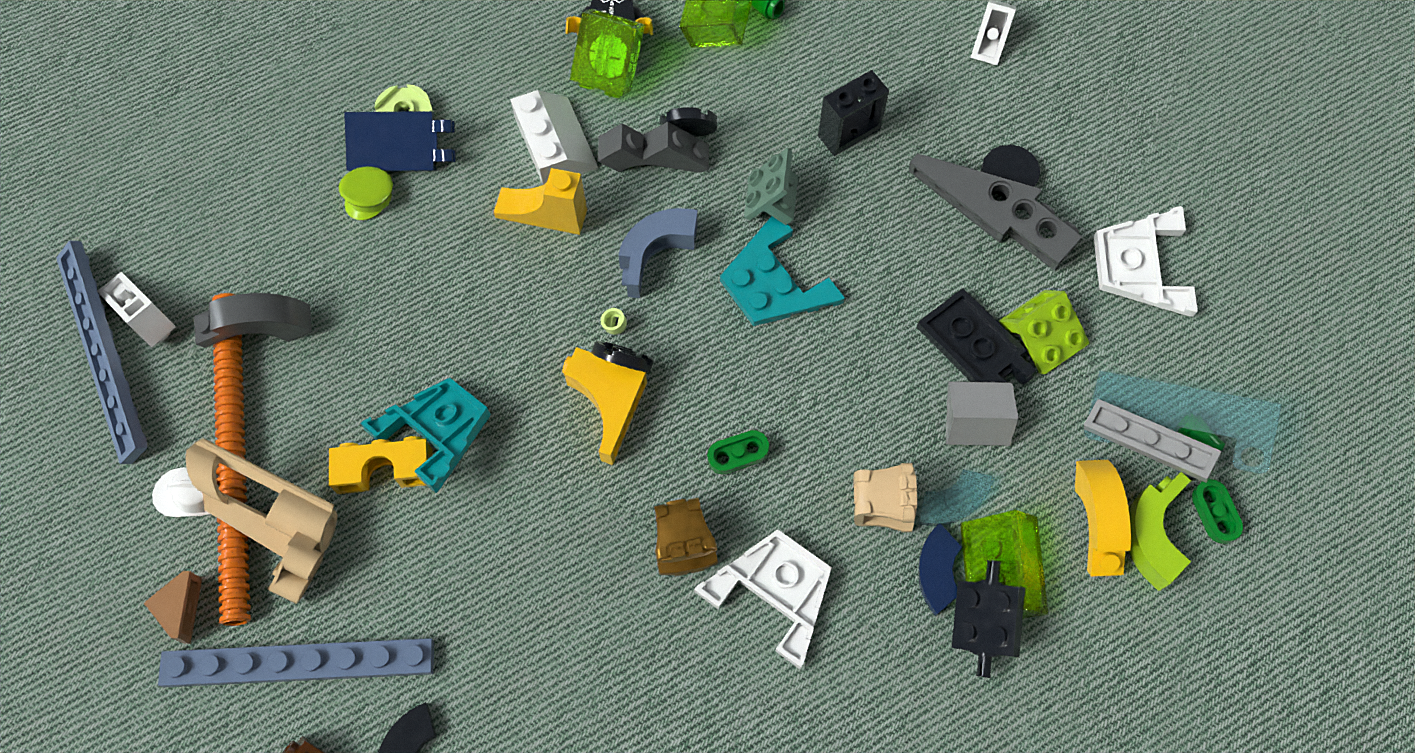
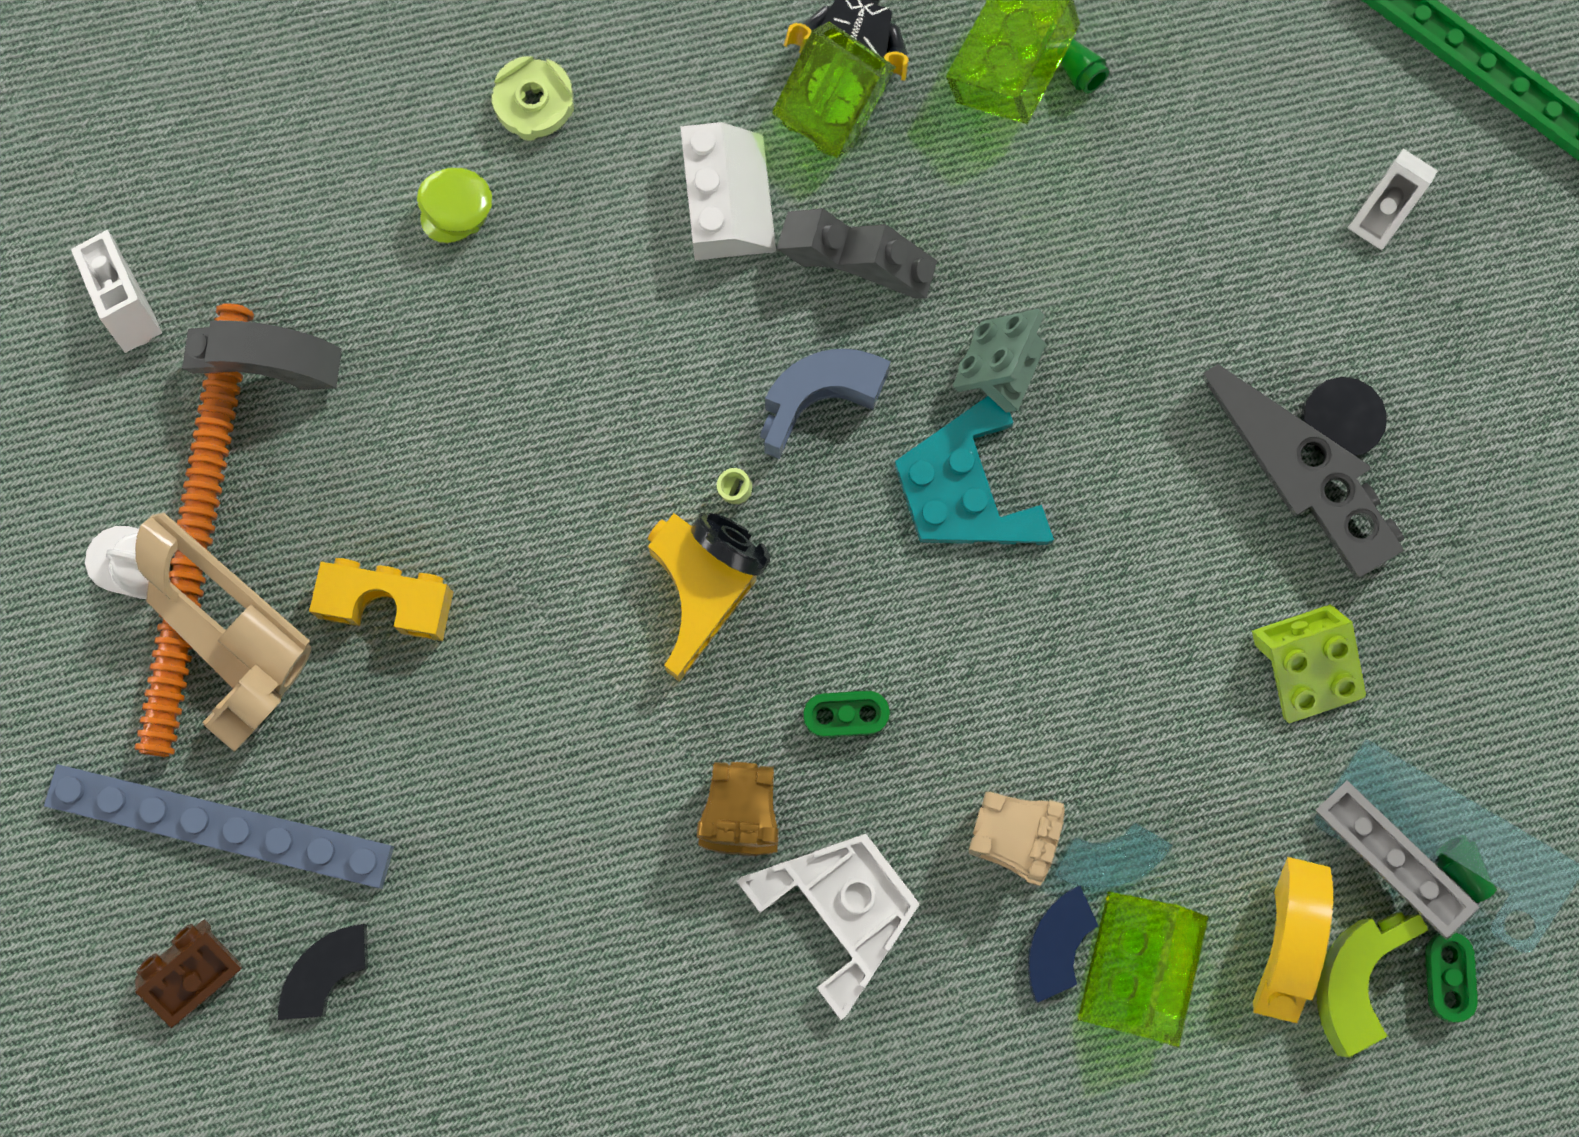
camera: 15 degrees right, 10 degrees up
sand blue plate [56,240,147,464] -> none
medium nougat slope [144,571,202,644] -> none
dark blue tile [344,111,456,171] -> none
teal wing [360,377,491,493] -> none
yellow arch [494,168,587,235] -> none
black tile [660,107,717,137] -> none
black window [818,70,889,156] -> none
black tile [917,288,1036,386] -> none
light grey slope [946,381,1018,446] -> none
black plate [951,560,1025,678] -> none
white wing [1094,207,1198,316] -> none

